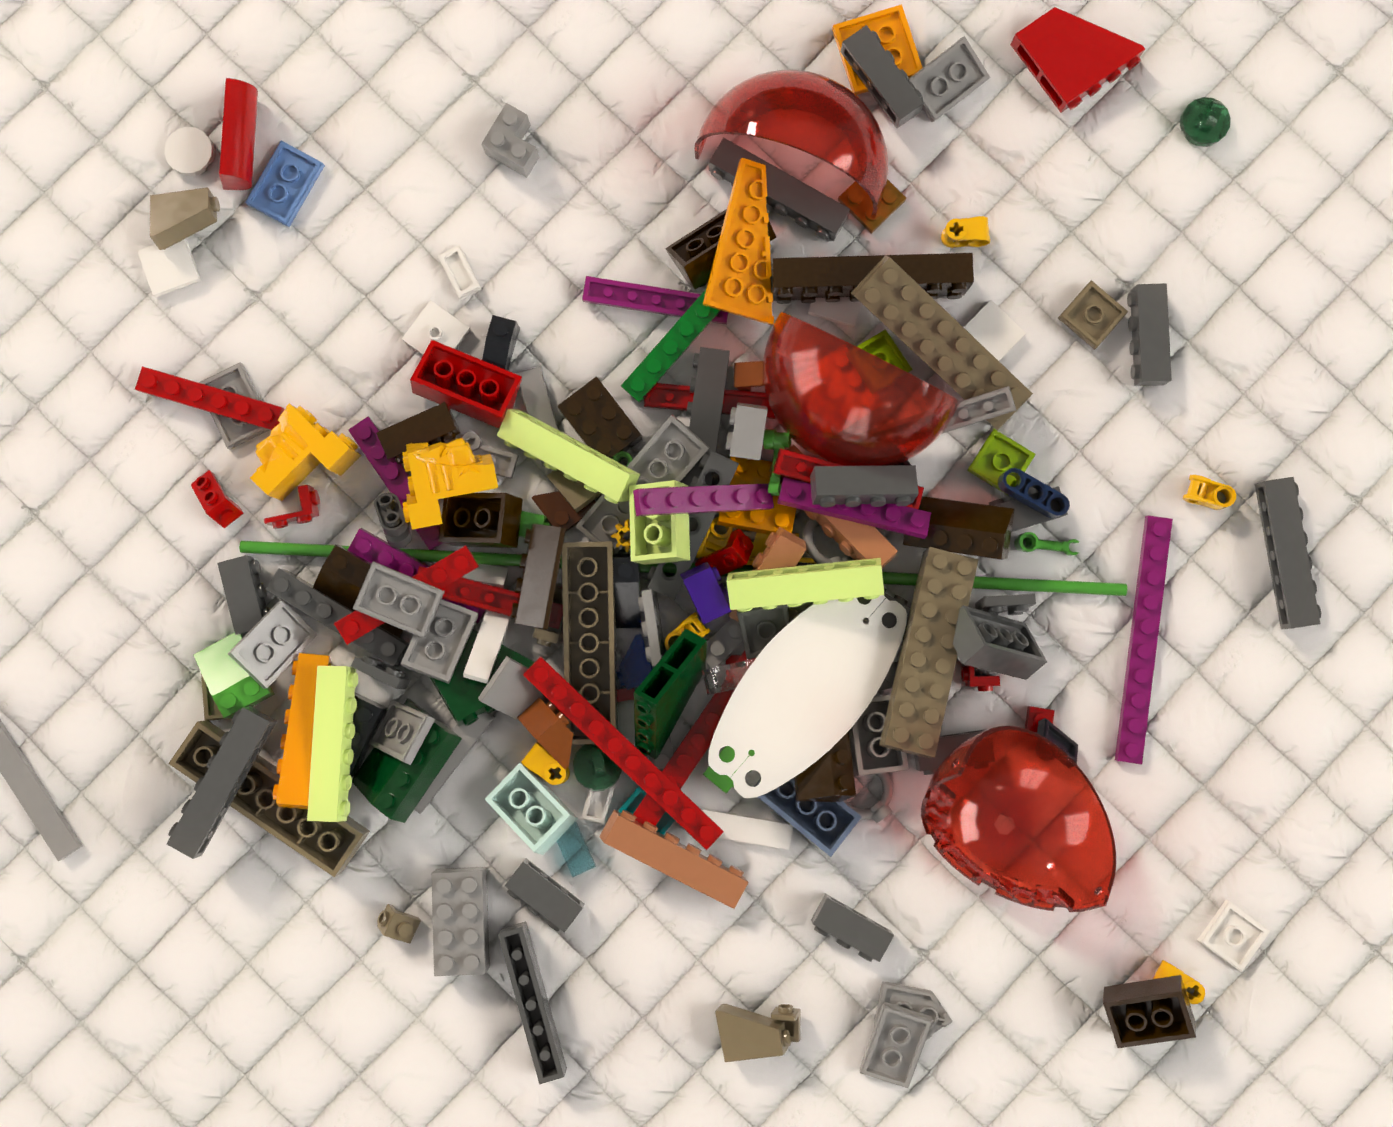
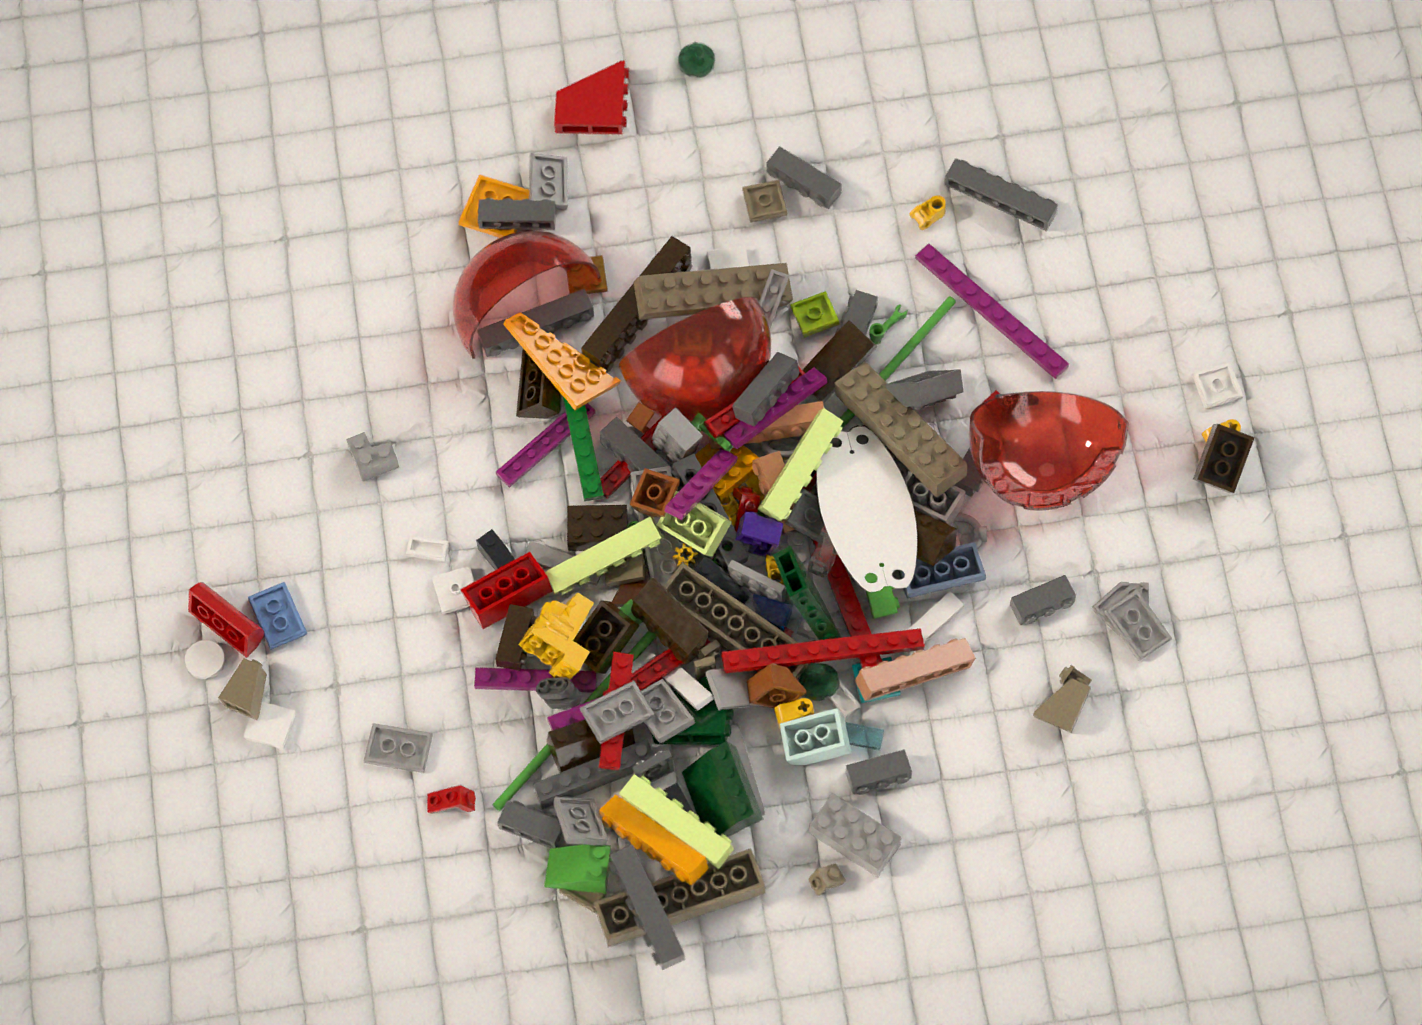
camera: 55 degrees left, 20 degrees down
red plate [134,366,285,430] -> none
yellow brick [250,403,362,501] -> none
red bracket [264,485,320,529] -> none
light grey tile [369,700,435,765] -> none
dark grey brick [498,921,567,1085] -> none
yellow piece [941,216,990,248] -> none
red bracket [961,665,1000,691] -> none
dark grey plate [975,594,1036,615] -> none
dark blue beam [998,468,1070,518] -> none
none -> dark orange slope [629,468,680,517]
none -> dark tan tile [694,655,716,681]

